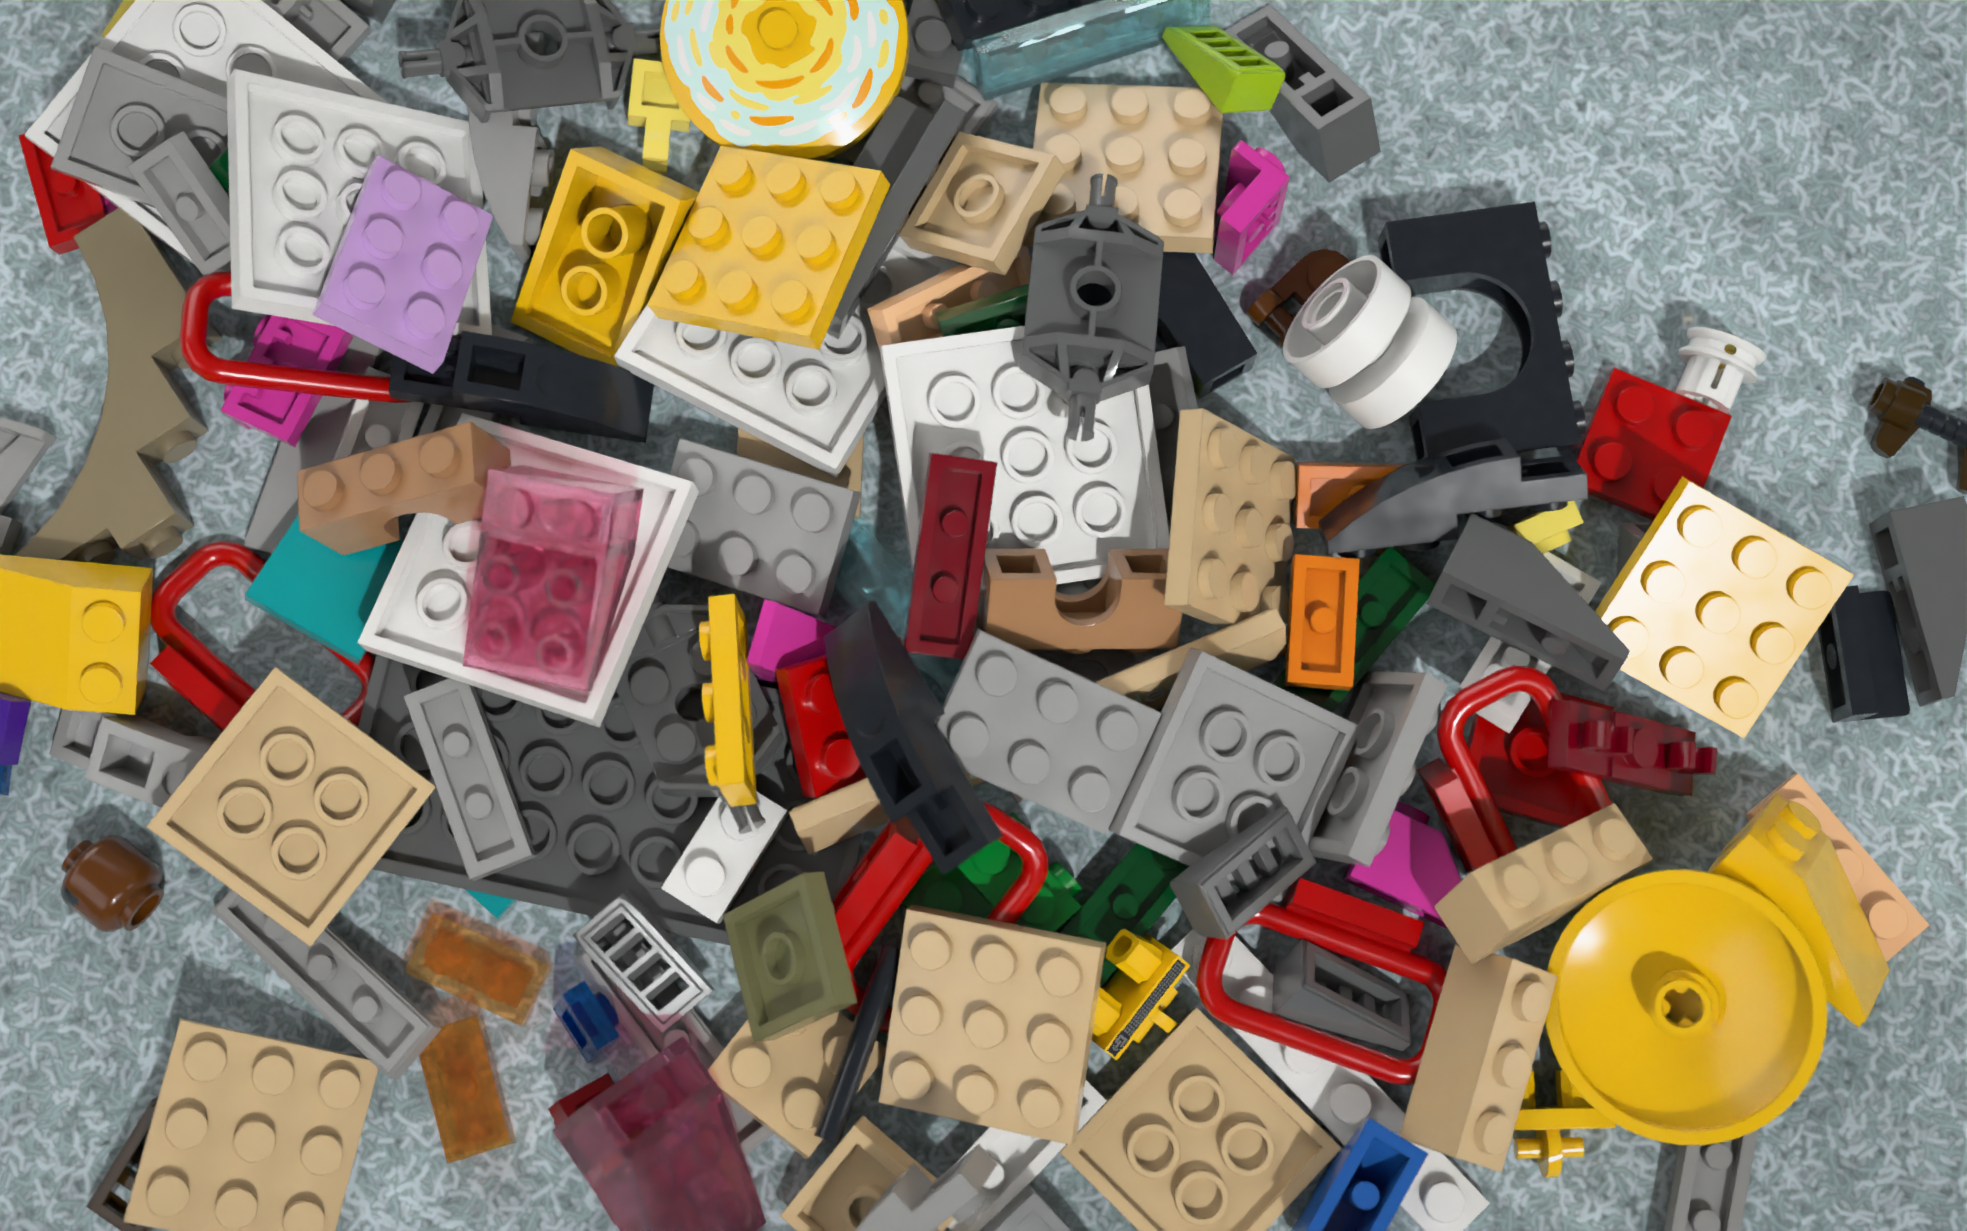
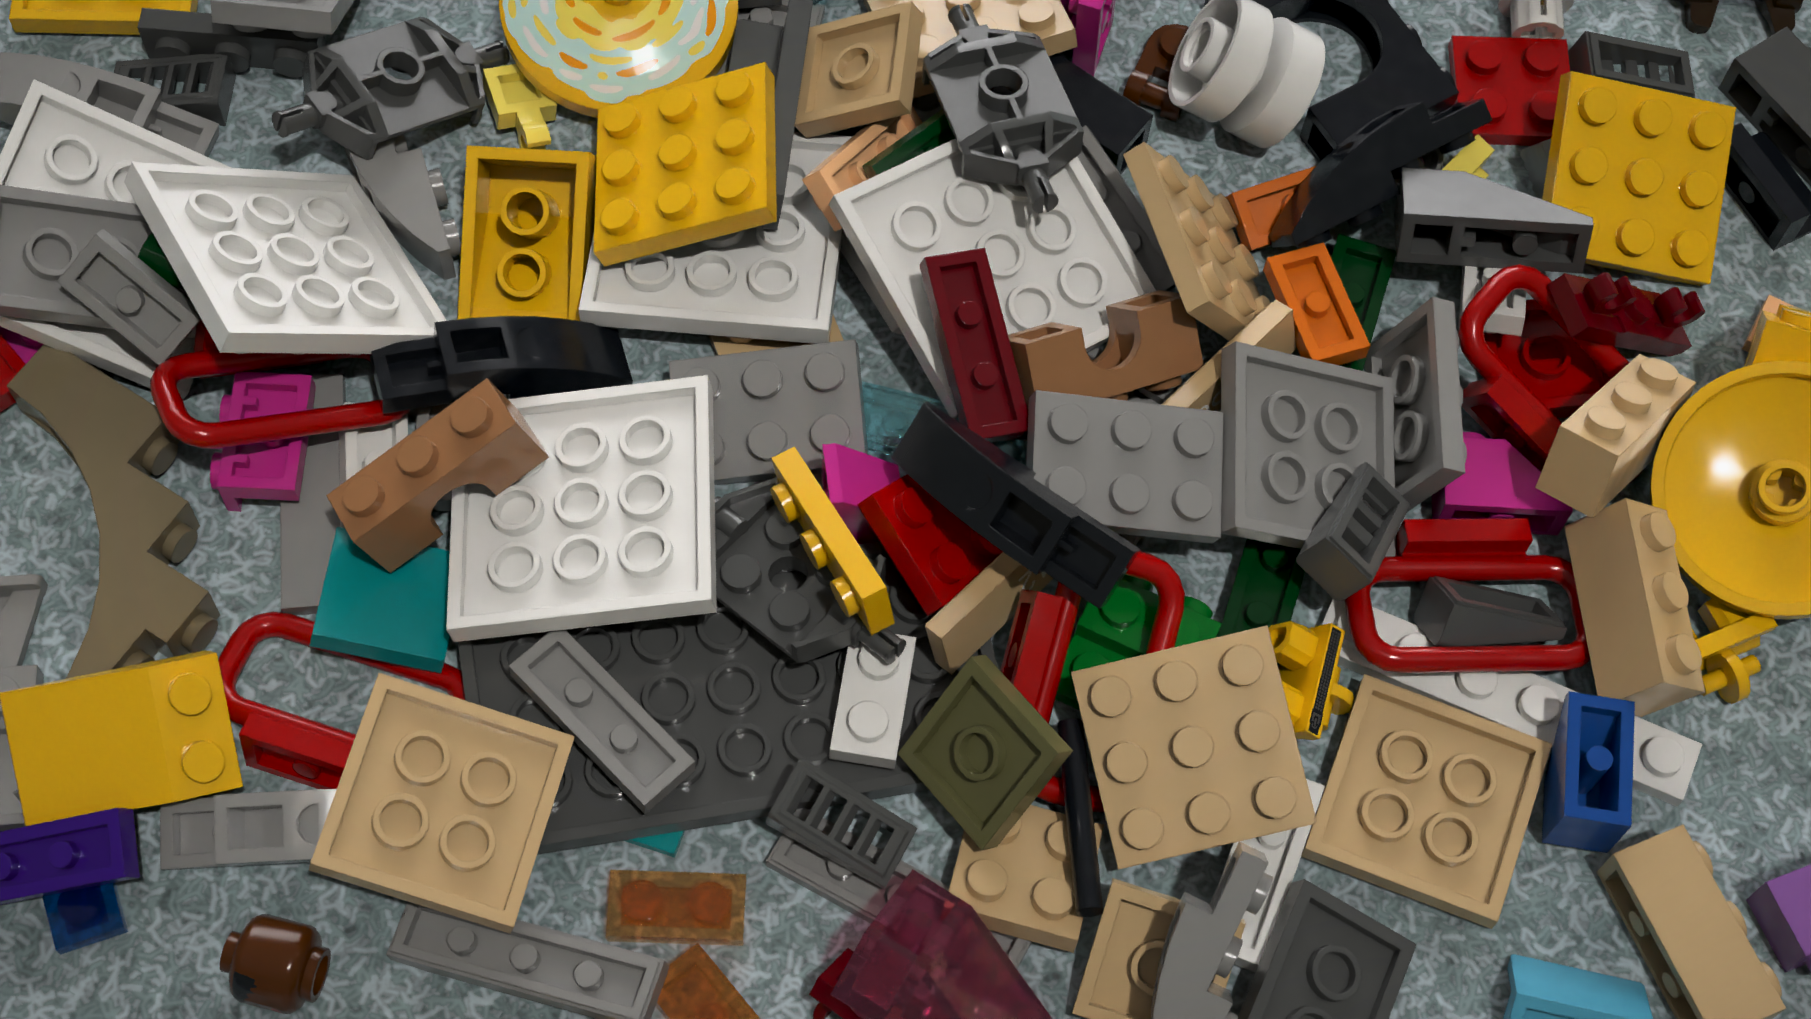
camera: 30 degrees left, 15 degrees down
lavender plate [313,155,493,374] -> none
clear pink slope [463,465,644,692] -> none
clear blue plate [553,981,620,1064] -> none
none -> dark grey slope [1568,31,1695,98]

